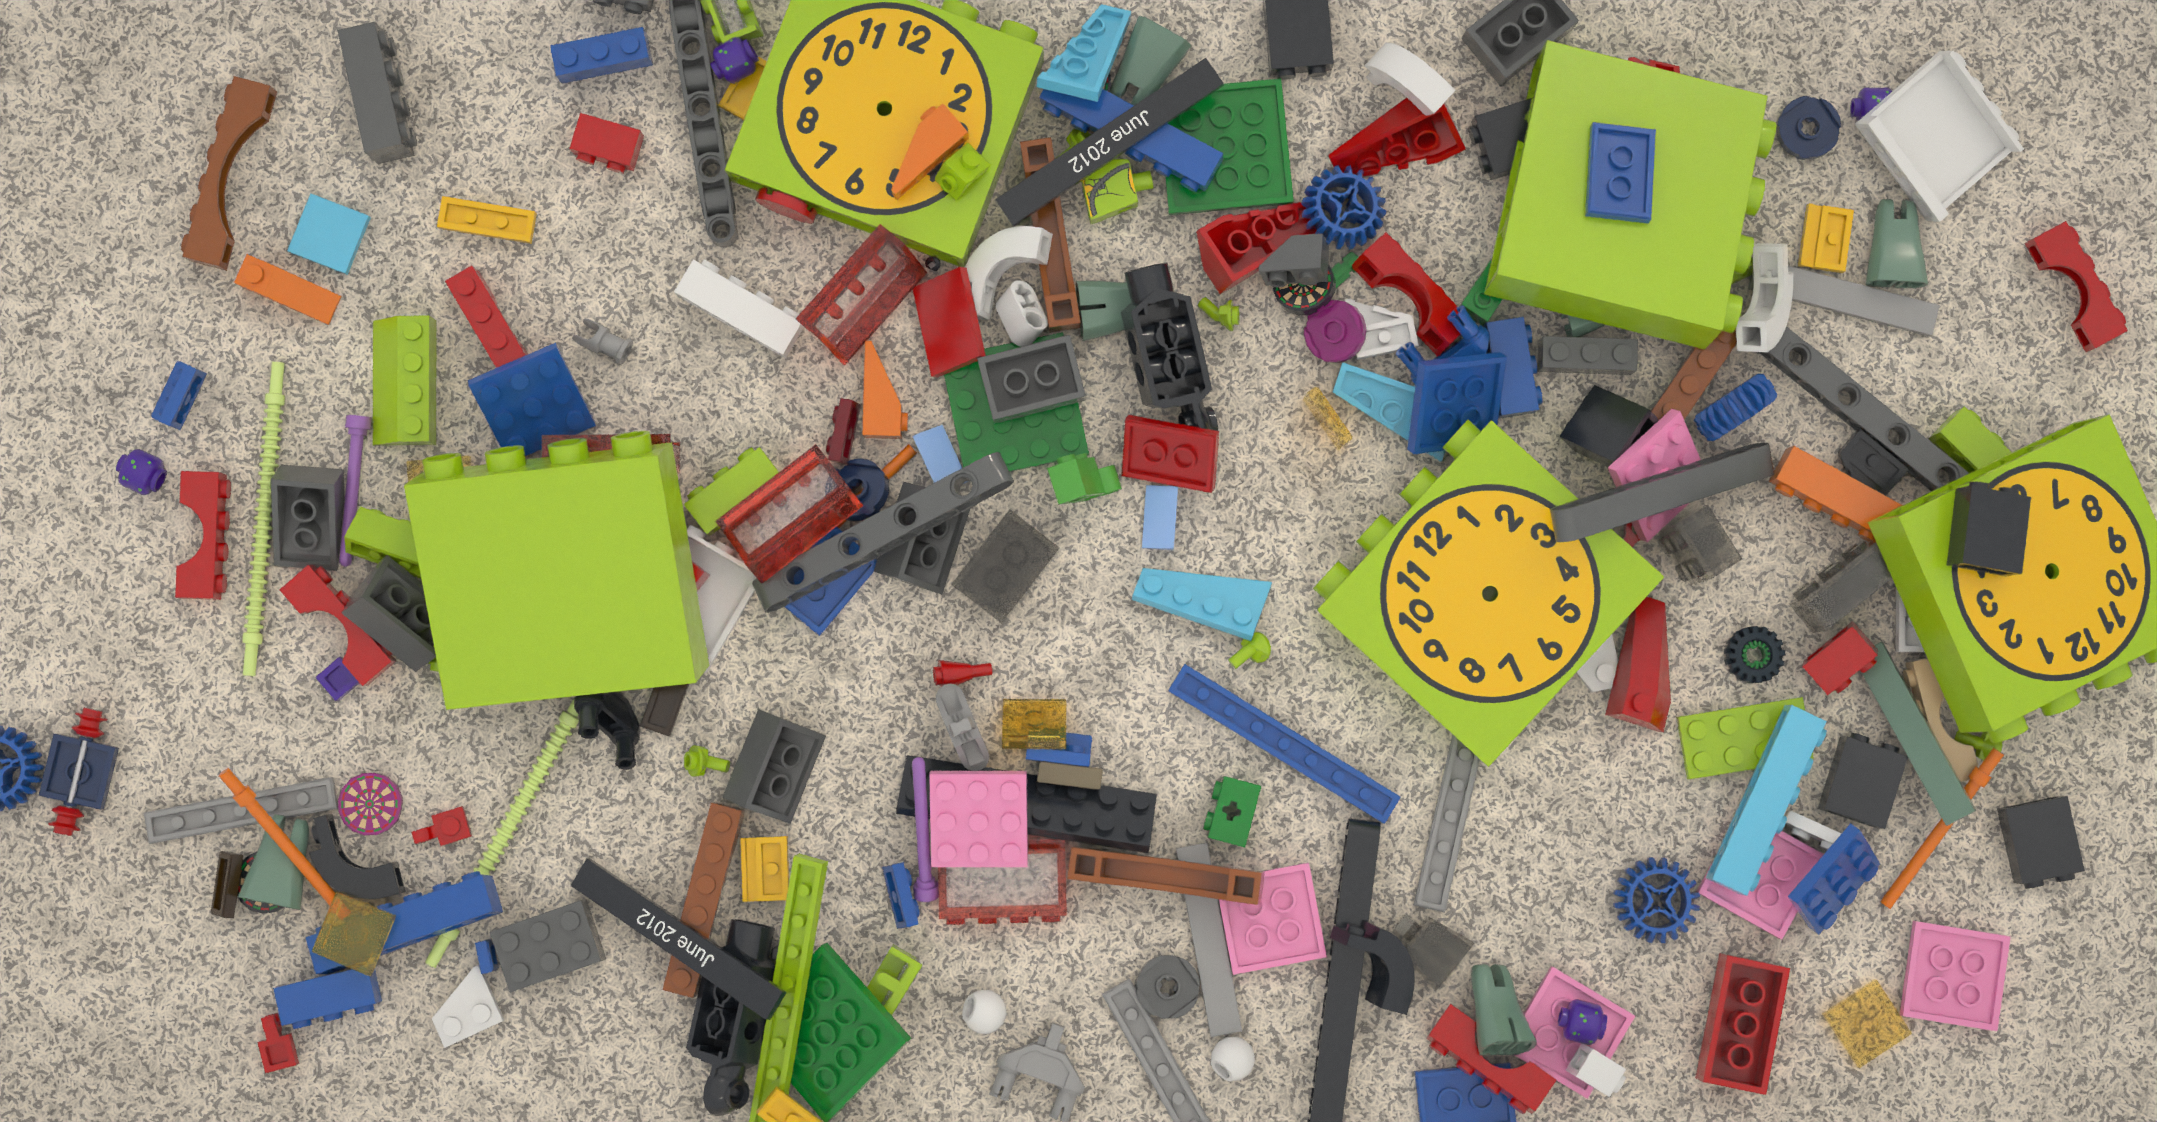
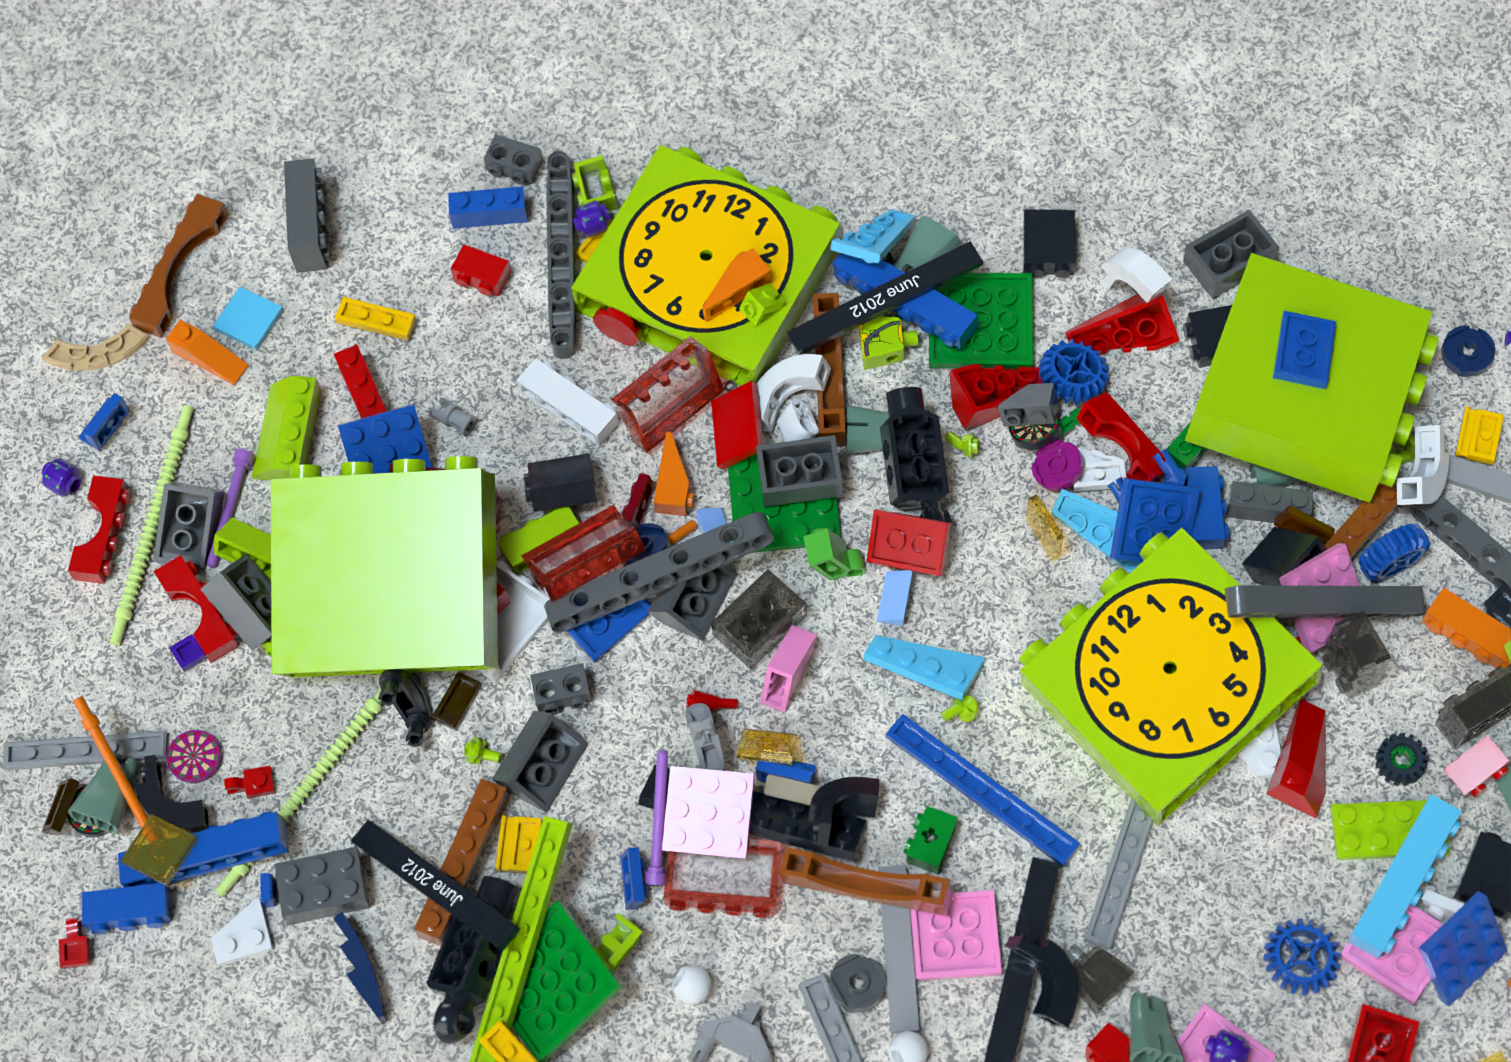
camera: 15 degrees right, 20 degrees down
none -> tan tile [42,323,150,371]
none -> dark blue slope [333,912,387,1025]
none -> black brick [524,453,597,512]
none -> dark grey brick [530,663,592,714]
none -> bright pink slope [760,625,817,713]
none -> black arch [807,777,880,846]
none -> reddish brown tile [1274,505,1335,544]

